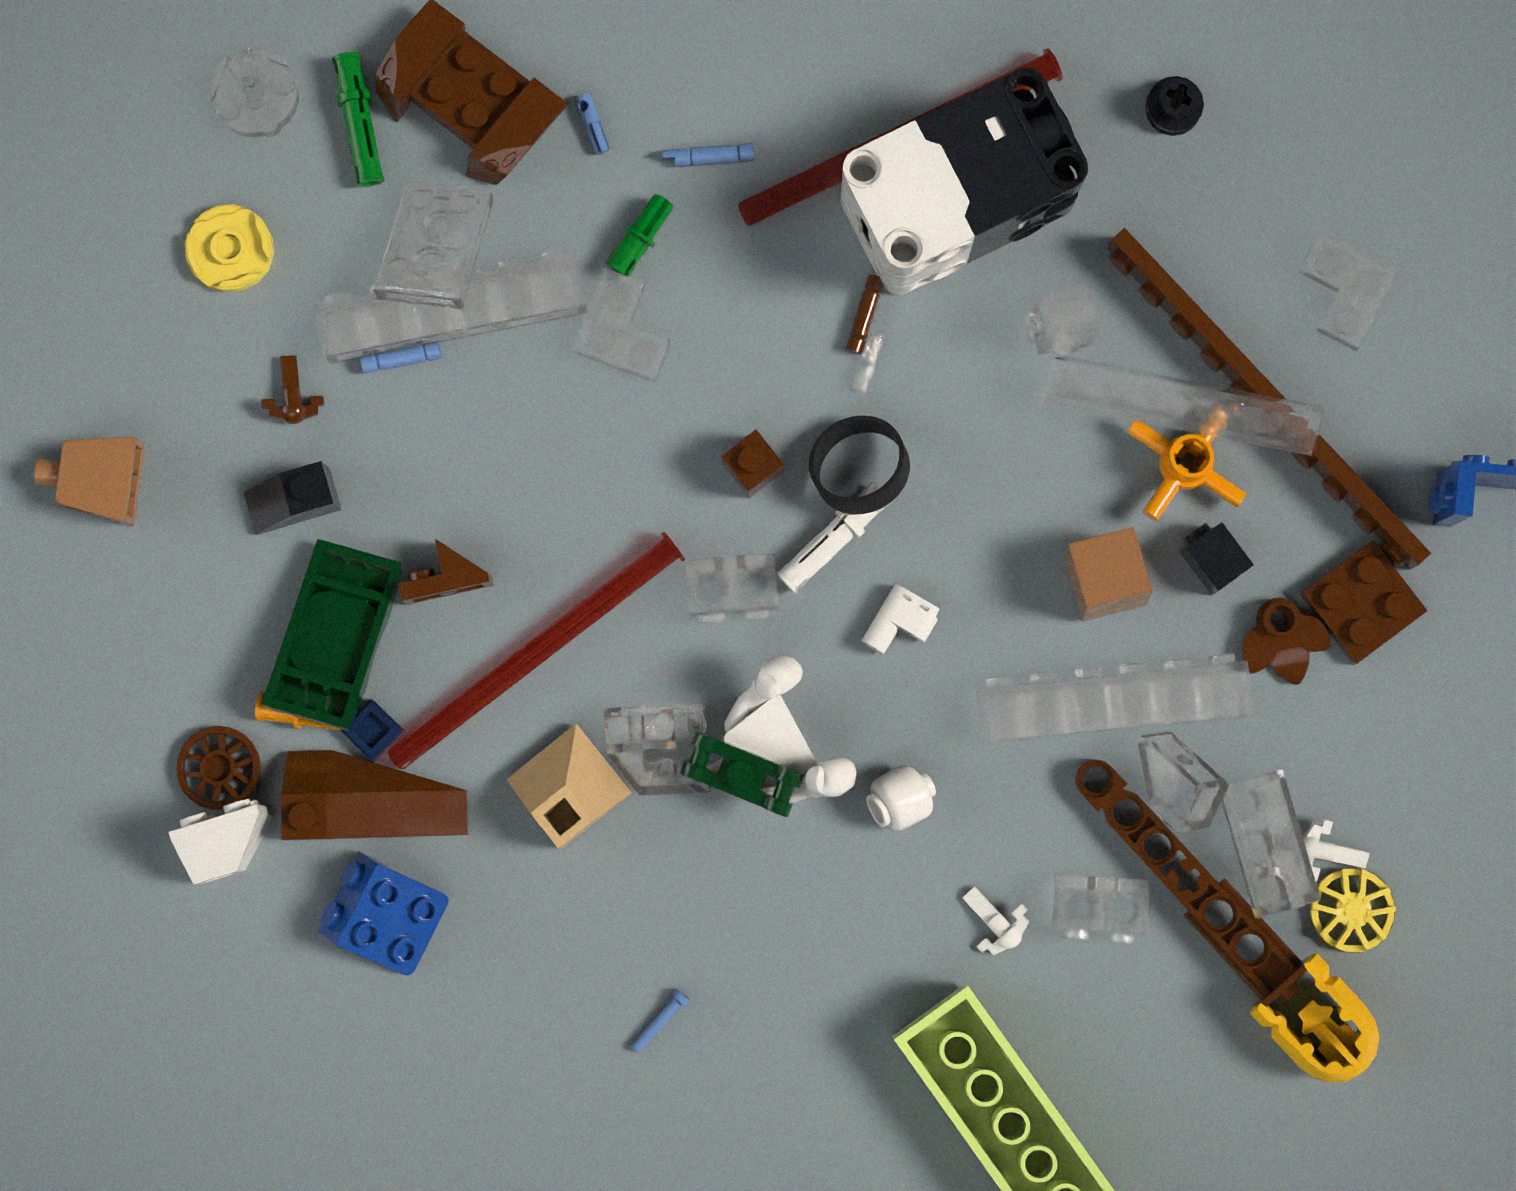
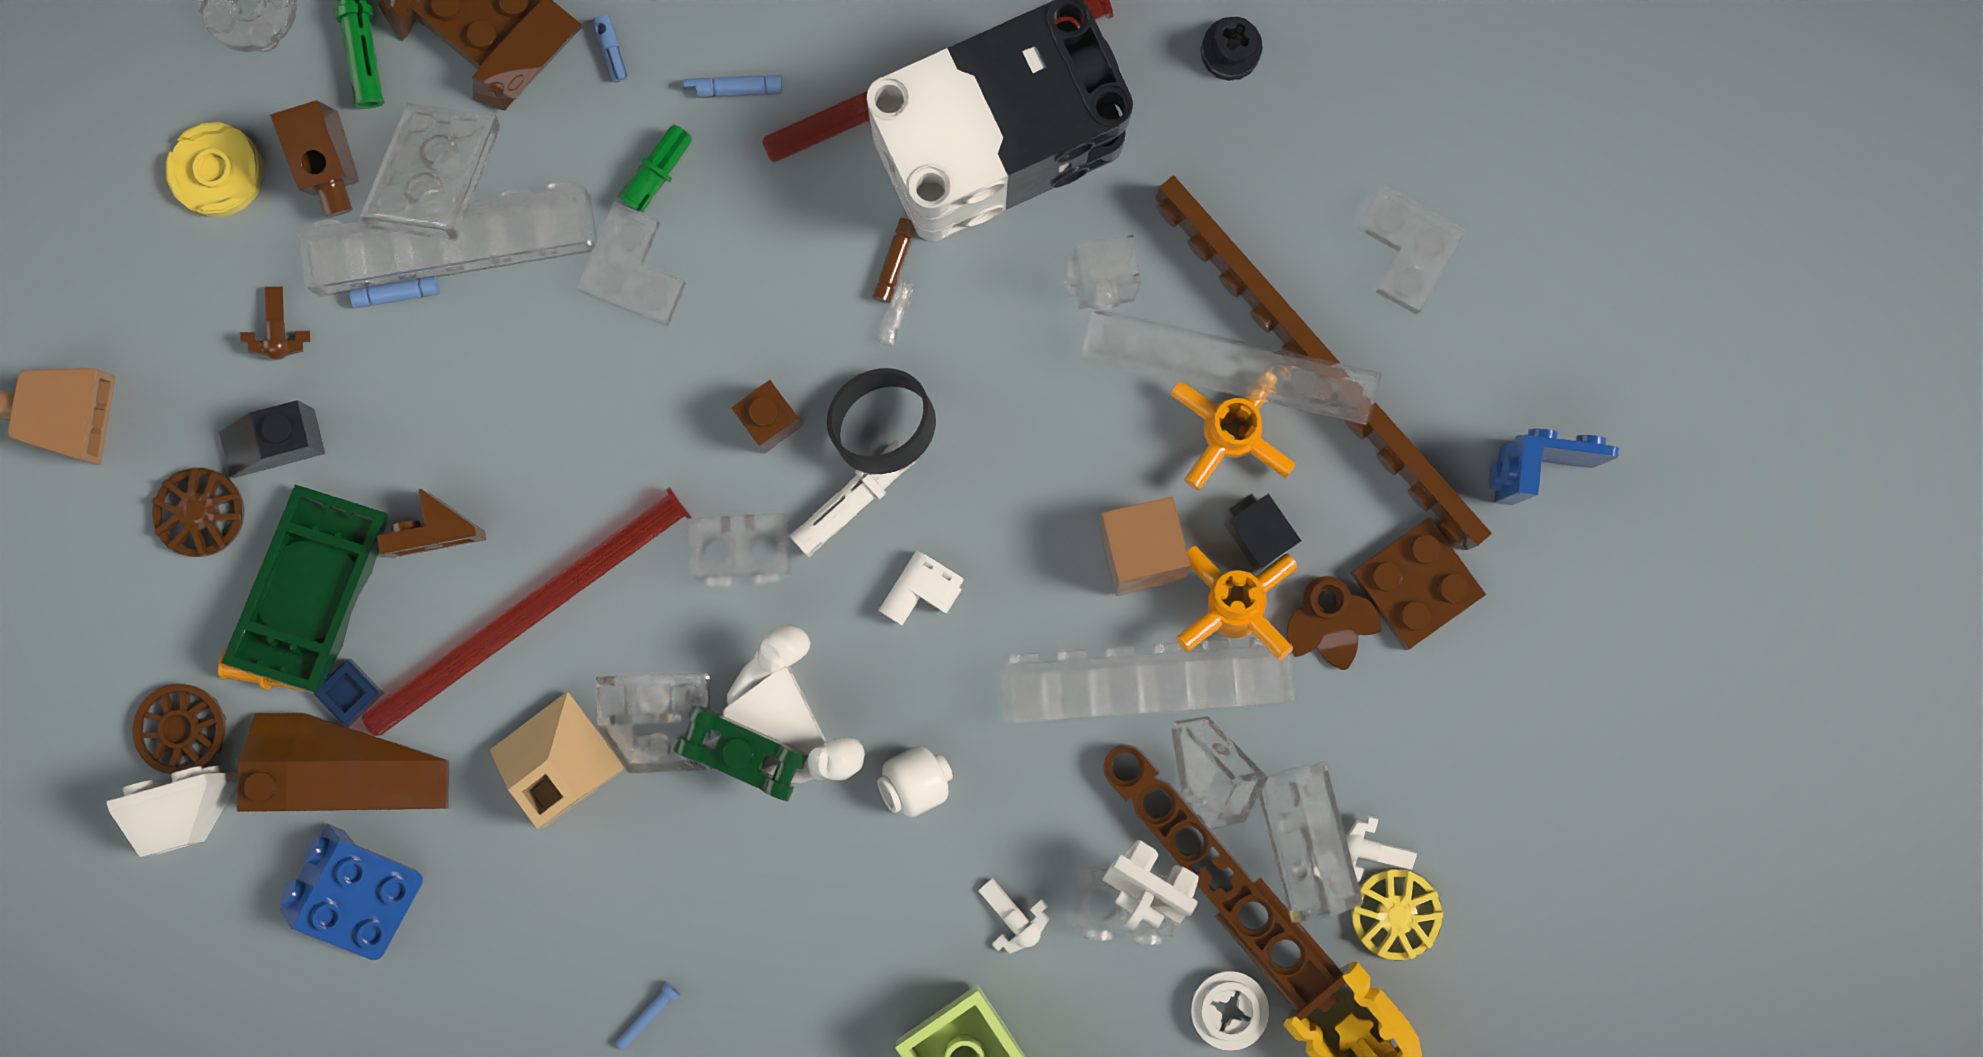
camera: 10 degrees left, 0 degrees up
none -> reddish brown wheel [151,468,245,557]
none -> reddish brown torso [270,100,359,218]
none -> white hips [1102,840,1199,931]
none -> light orange bar [1176,546,1297,660]
none -> white gear [1190,970,1269,1051]

